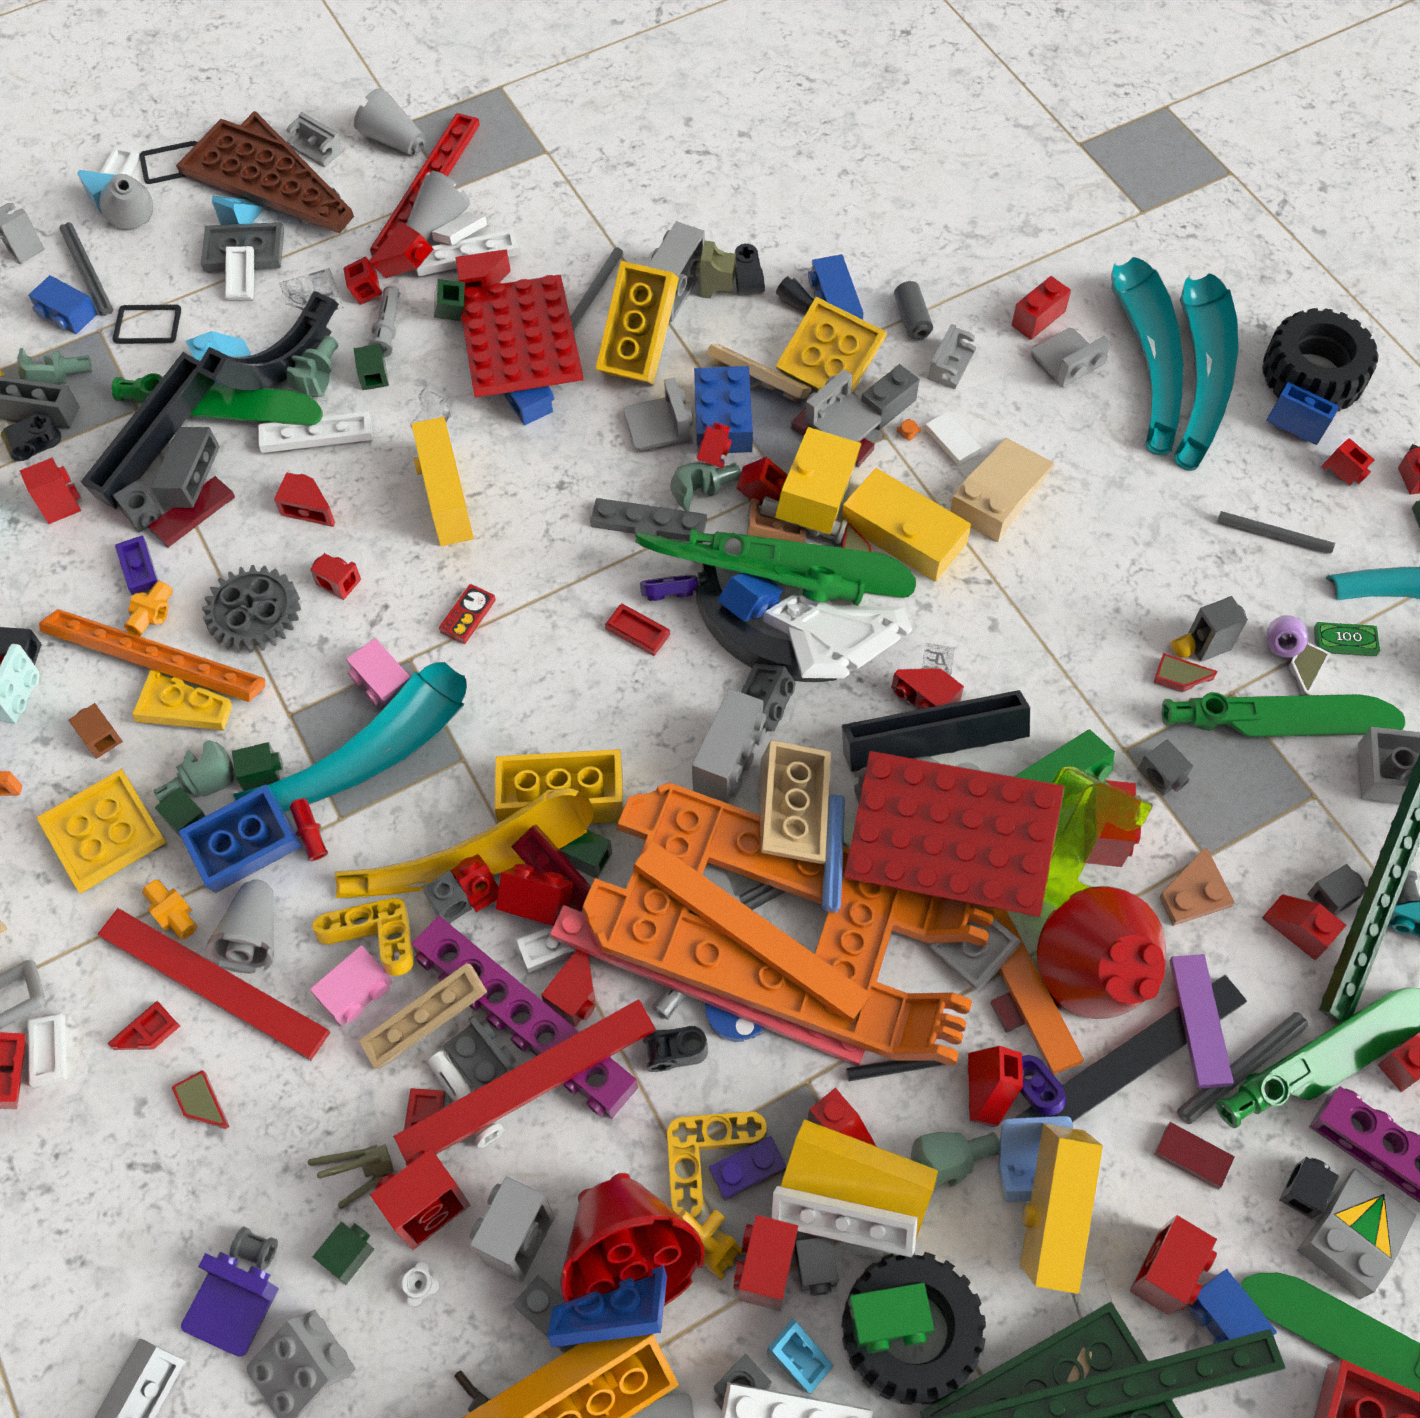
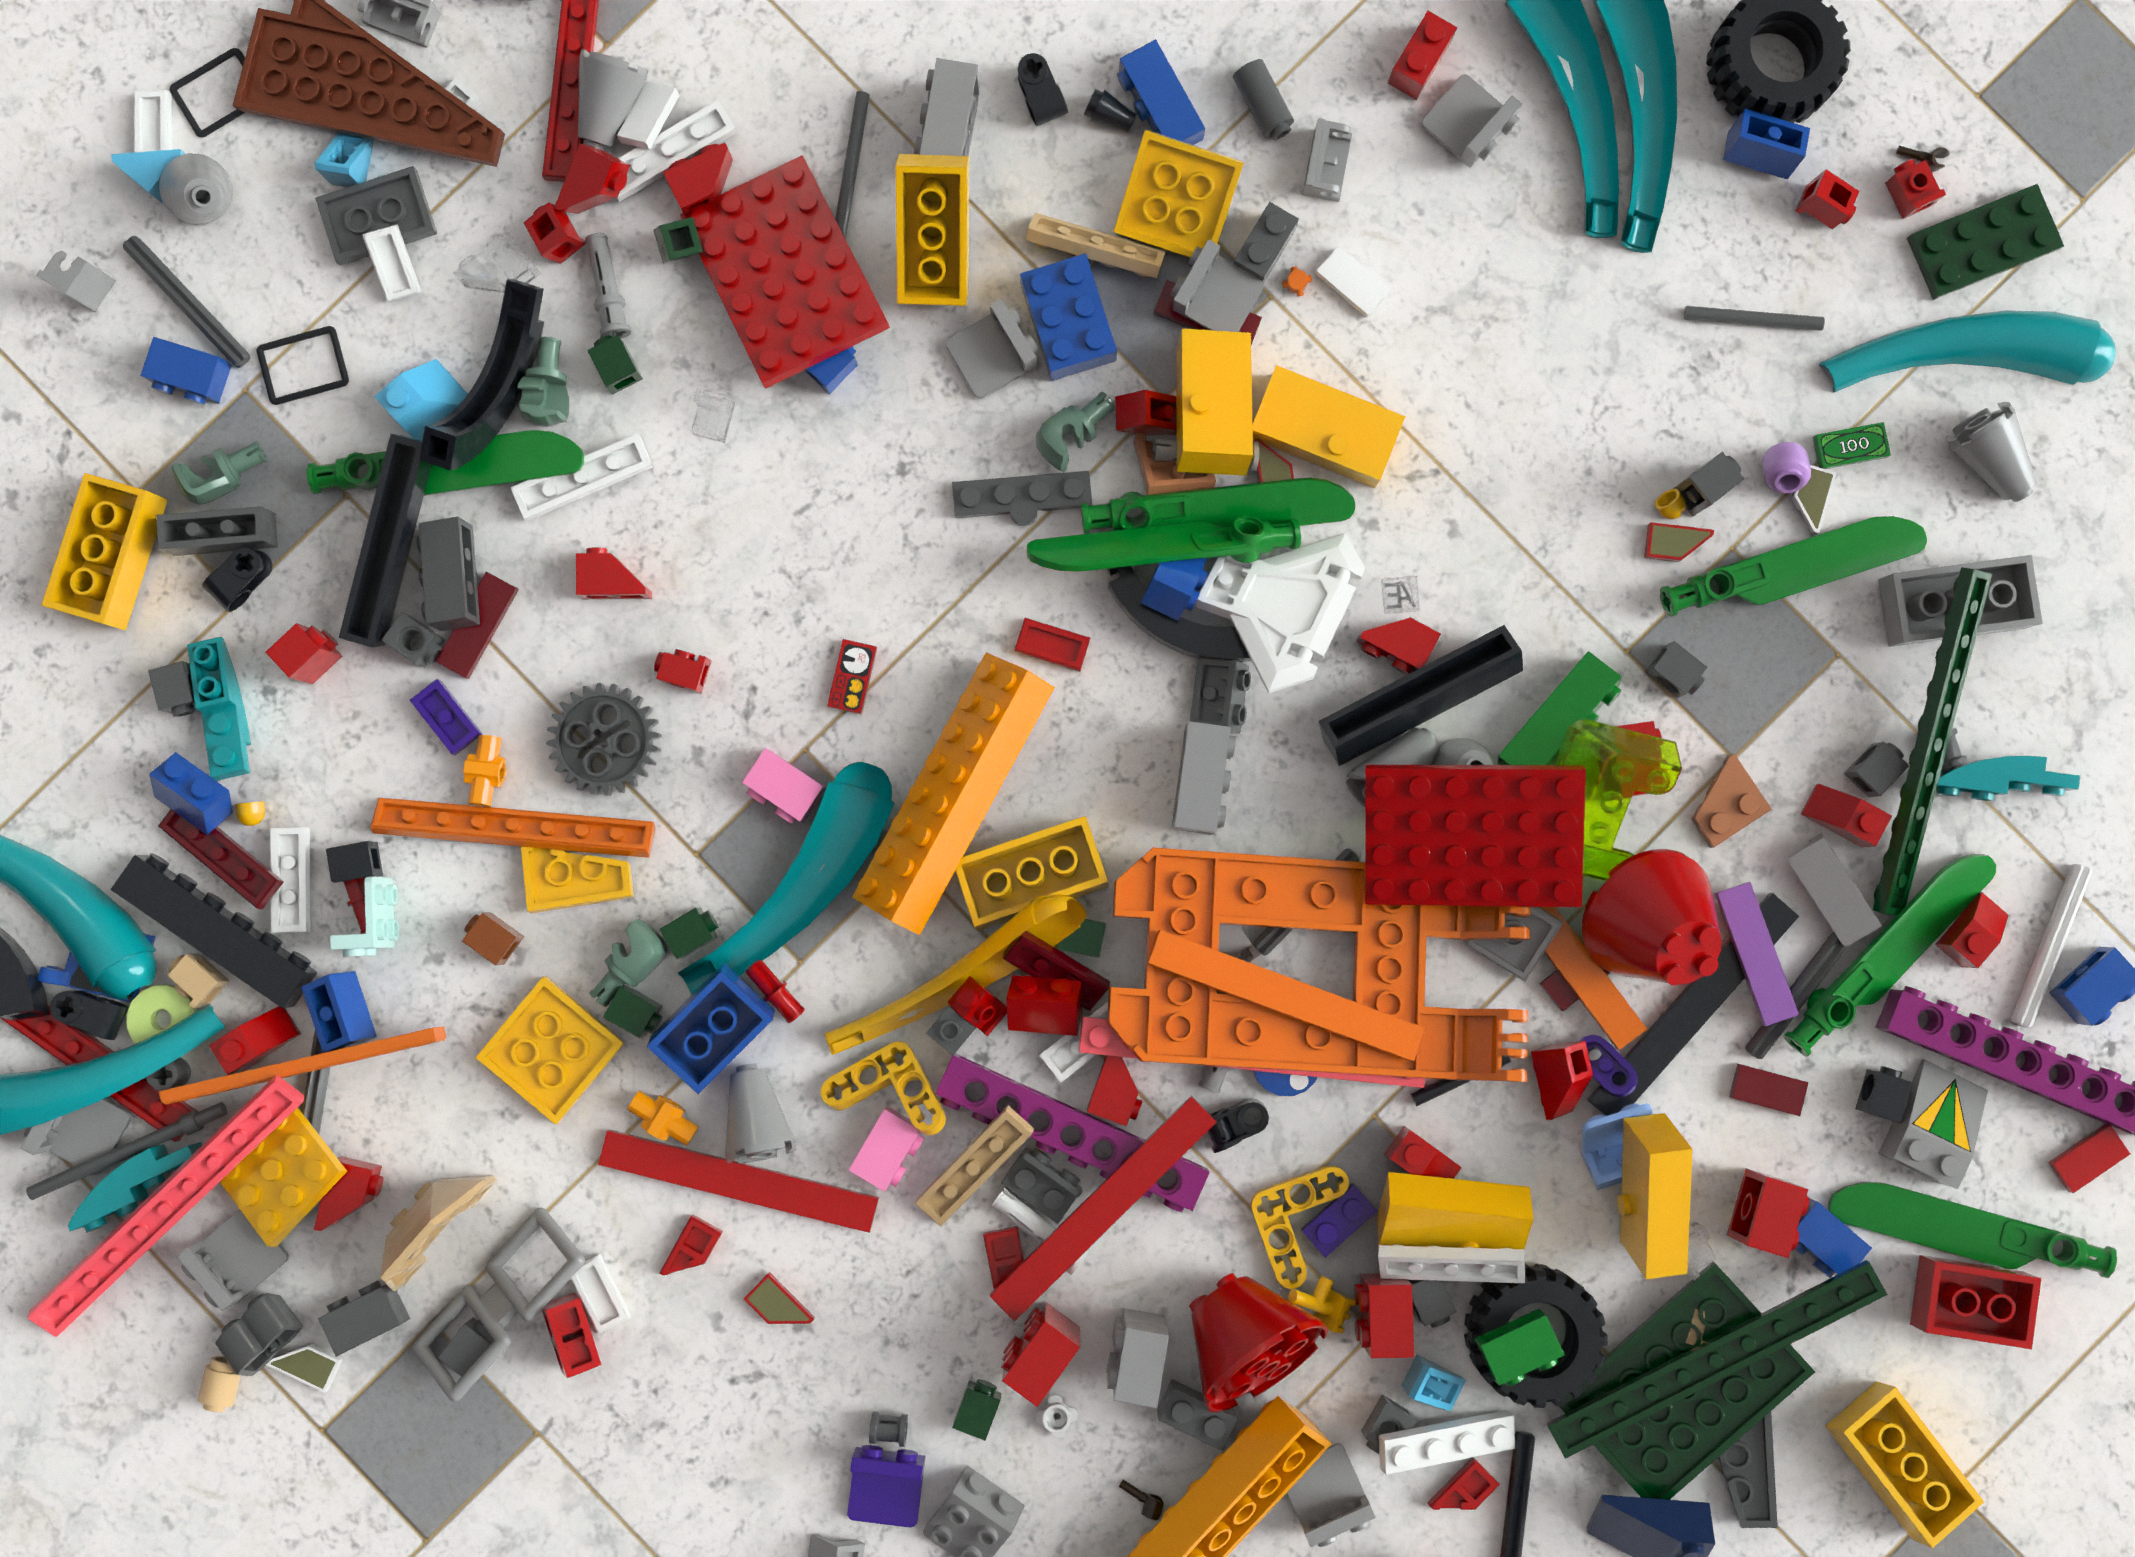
camera: 15 degrees left, 25 degrees up
olive plant [308,1144,394,1208] -> none
yellow brick [411,416,474,546] -> none
blue wing [547,1265,667,1347] -> none
dark purple plate [640,575,698,601] -> none
olive brick [696,240,736,298] -> none
red brick [696,422,732,468] -> none
tan slope [759,740,831,864] -> none
medium blue axle [822,794,845,913] -> none
sand green piece [911,1132,1000,1189] -> none
tan slope [950,438,1054,542] -> none
none -> light orange brick [852,652,1055,935]
none -> light grey panel [1788,833,1882,947]

